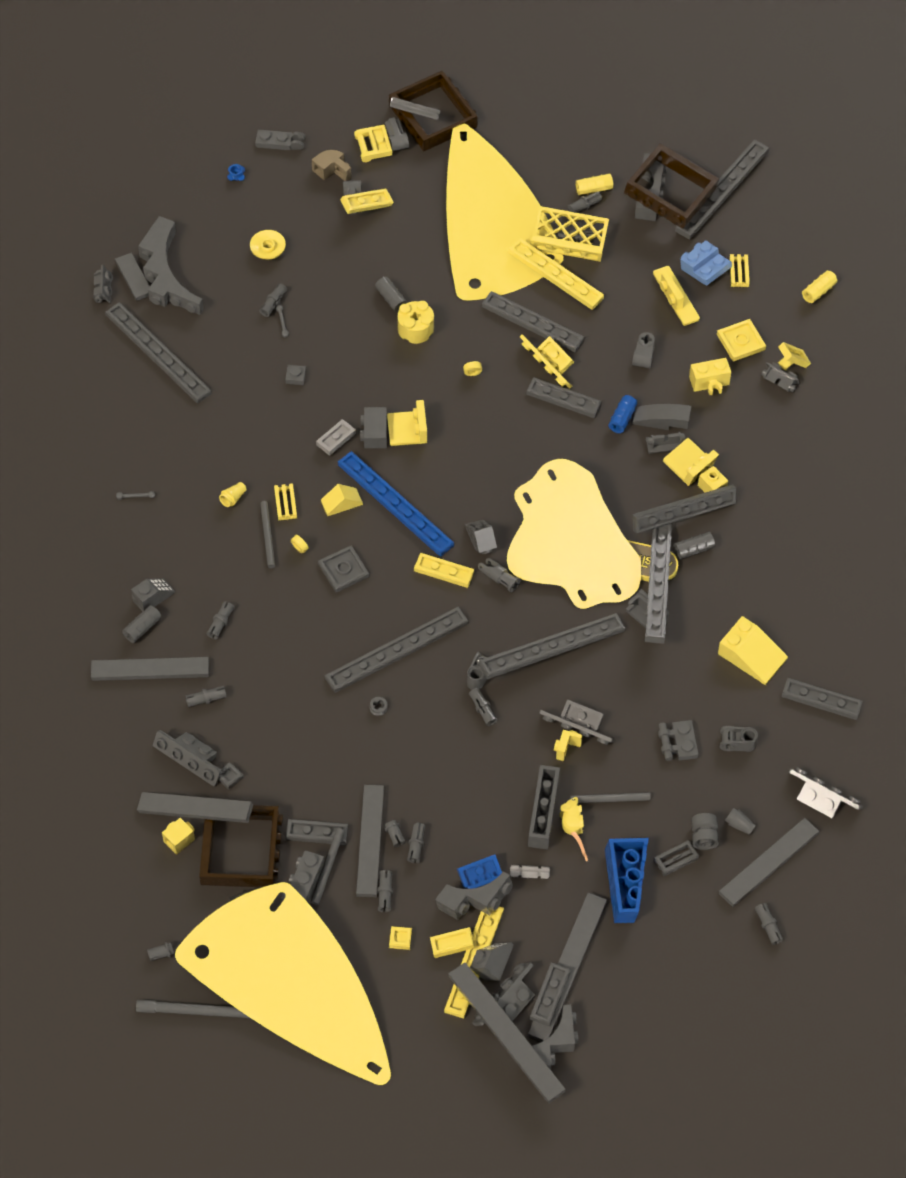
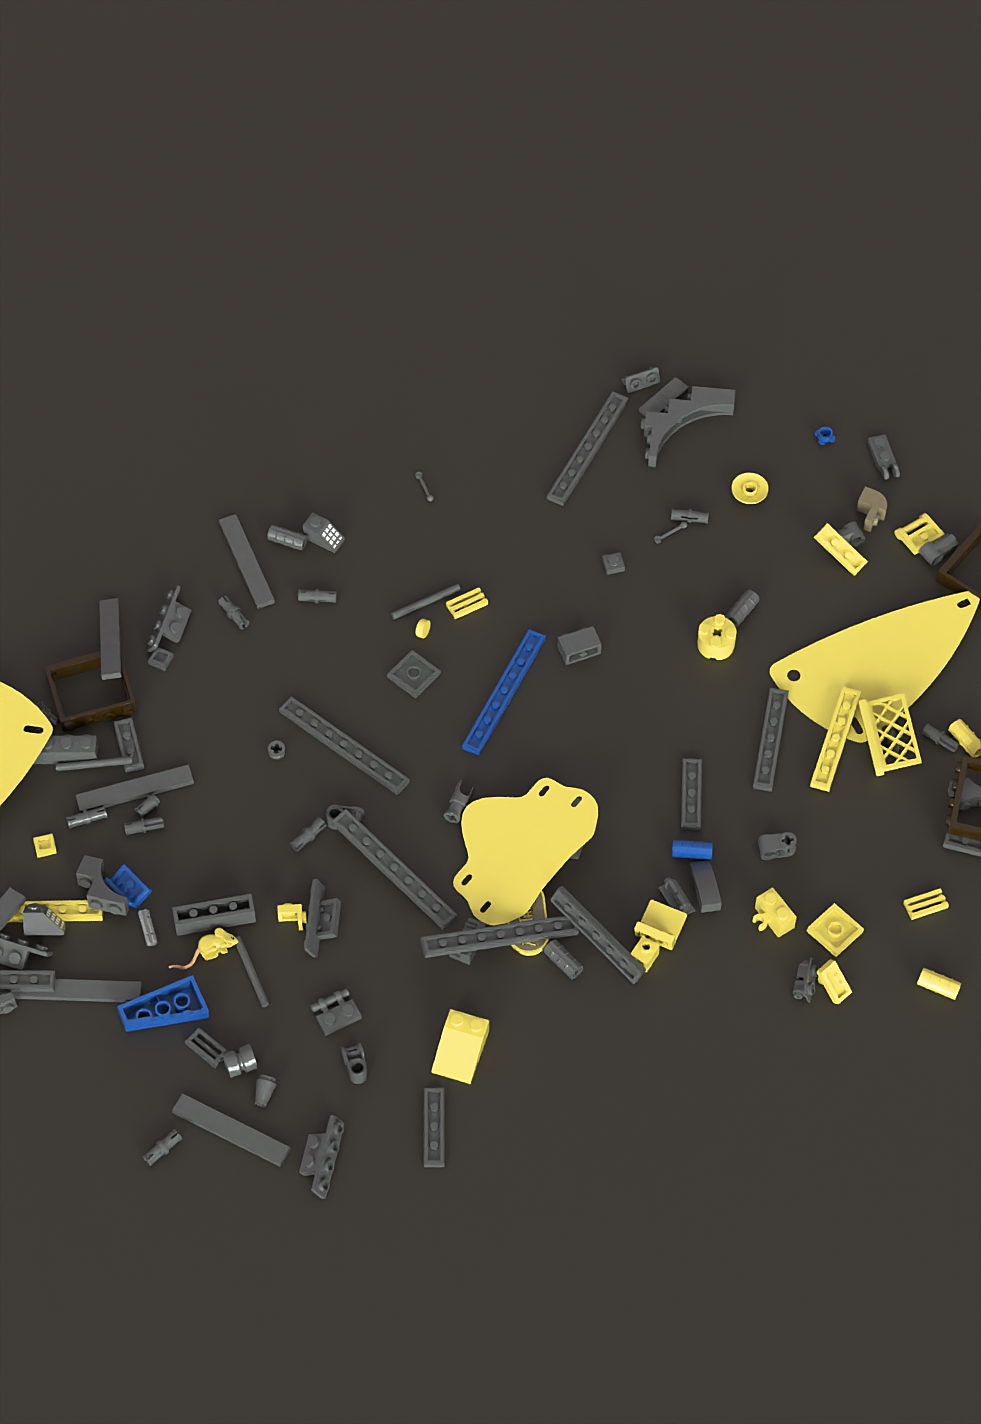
camera: 70 degrees right, 0 degrees up
light yellow brick [162,818,195,855] -> none
light yellow cone [219,482,247,507] -> none
light grey plate [316,419,356,456] -> none
light yellow slope [321,484,363,516] -> none
light yellow bracket [387,400,427,446] -> none
dark grey axle [390,97,440,120] -> none
light yellow tile [414,553,474,588] -> none
light yellow tile [430,927,475,958] -> none
light yellow tile [463,361,482,376] -> none
slope [465,519,497,554] -> none
light yellow bracket [520,335,574,389] -> none
light yellow bracket [653,266,700,326] -> none
medium blue plate [680,241,732,286] -> none

